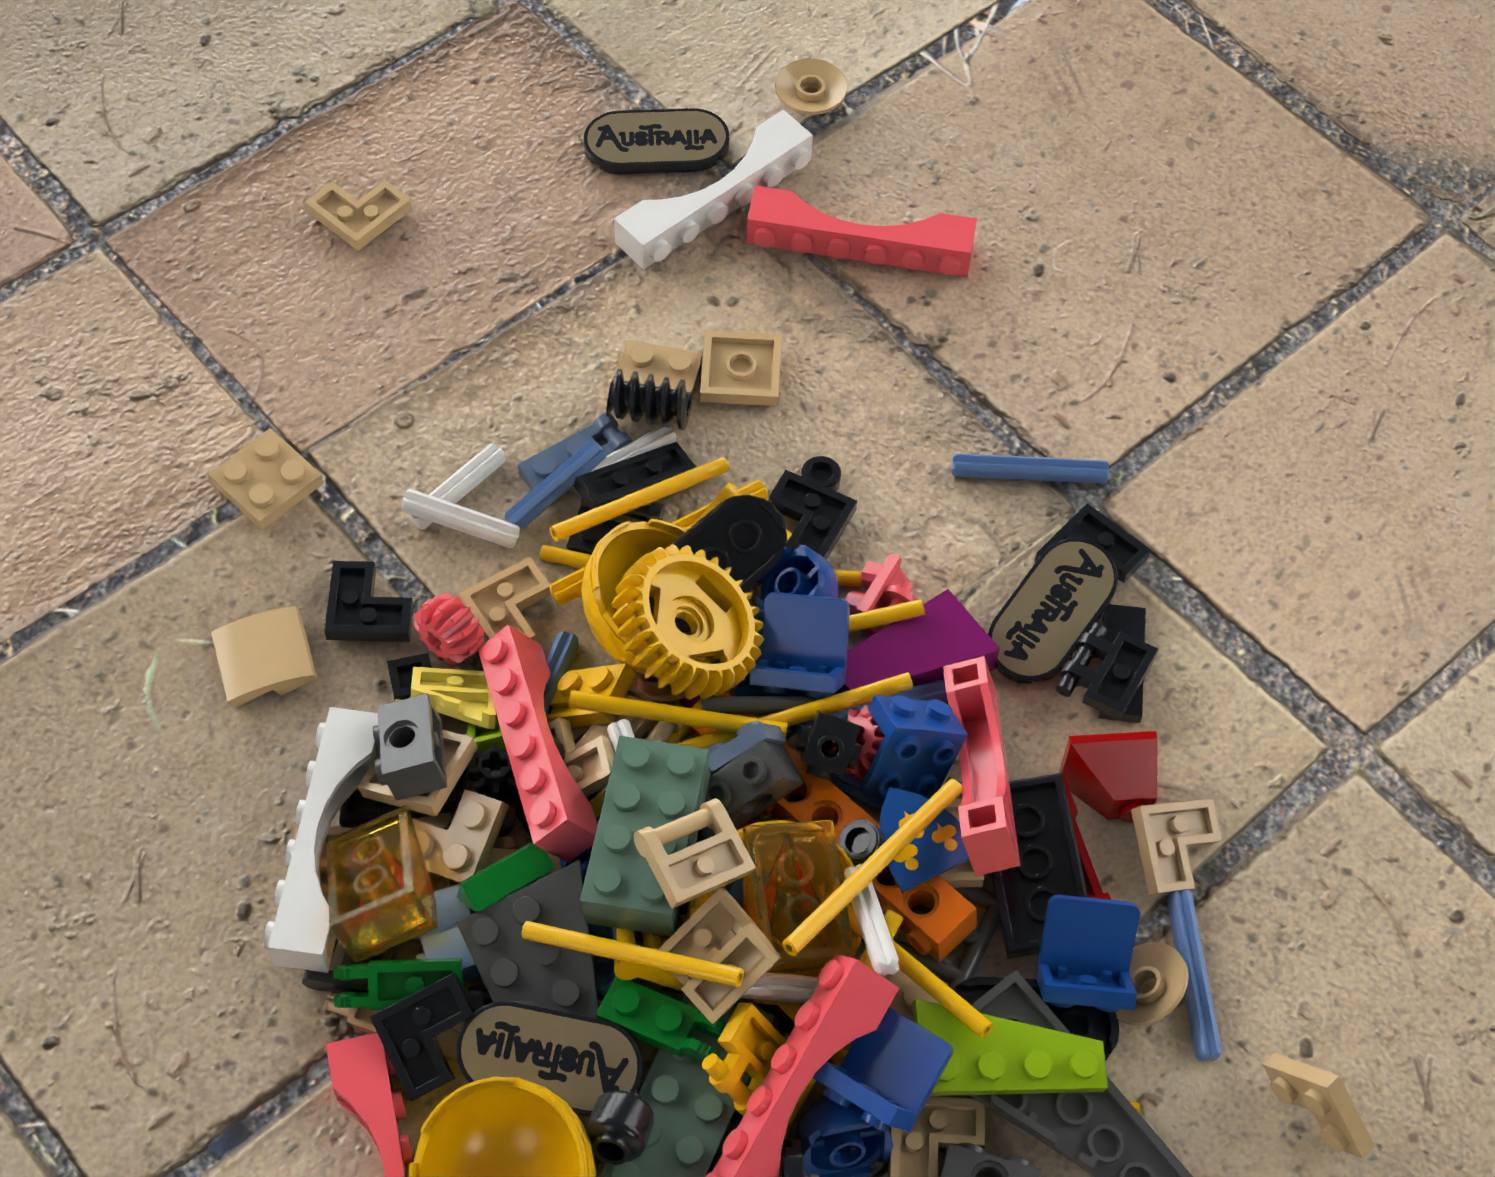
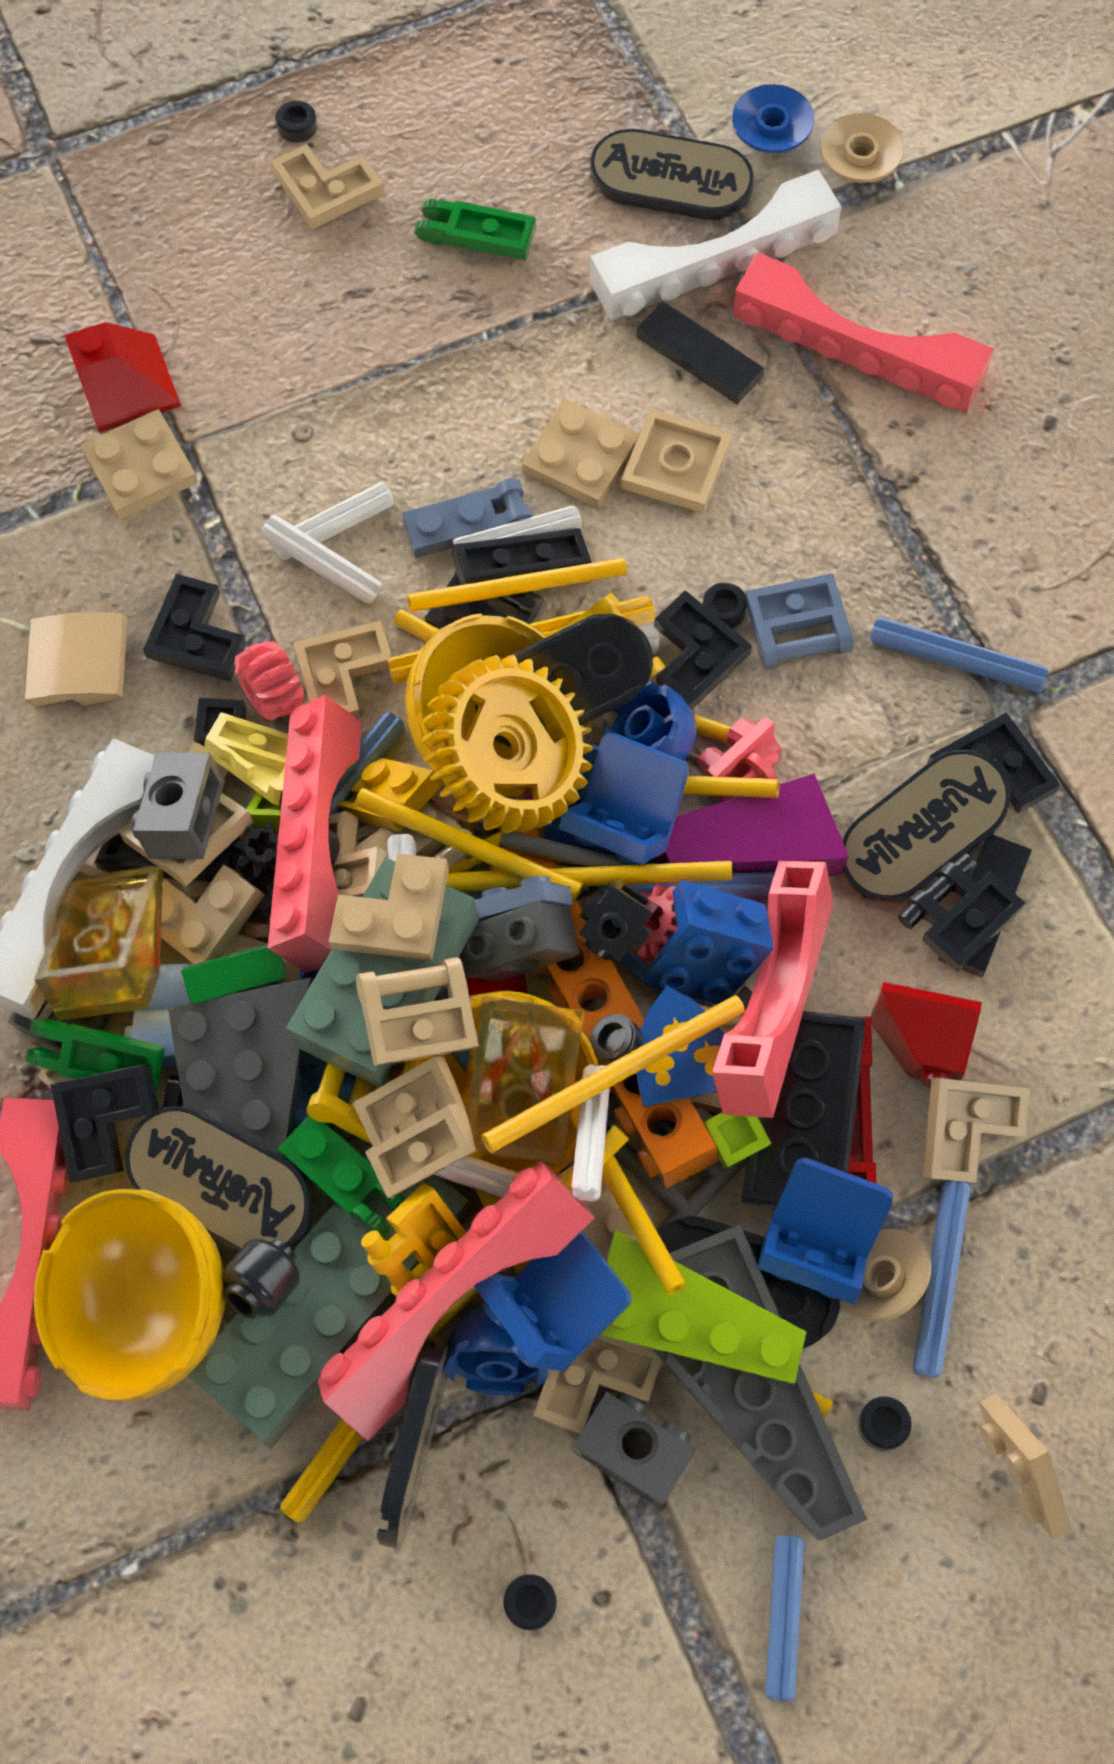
camera: 20 degrees right, 10 degrees up
medium blue axle [504,440,607,531] -> none
yellow piece [521,921,744,987] -> none
black piece [606,368,693,431] -> none
none -> red slope [64,322,181,433]
none -> black tile [275,100,317,143]
none -> tan plate [329,853,449,961]
none -> green hinge [414,198,537,261]
none -> black tile [636,301,764,405]
none -> lime tile [703,1112,771,1168]
none -> blue dish [732,84,814,153]
none -> sand blue plate [745,573,853,669]
none -> black tile [858,1396,912,1451]

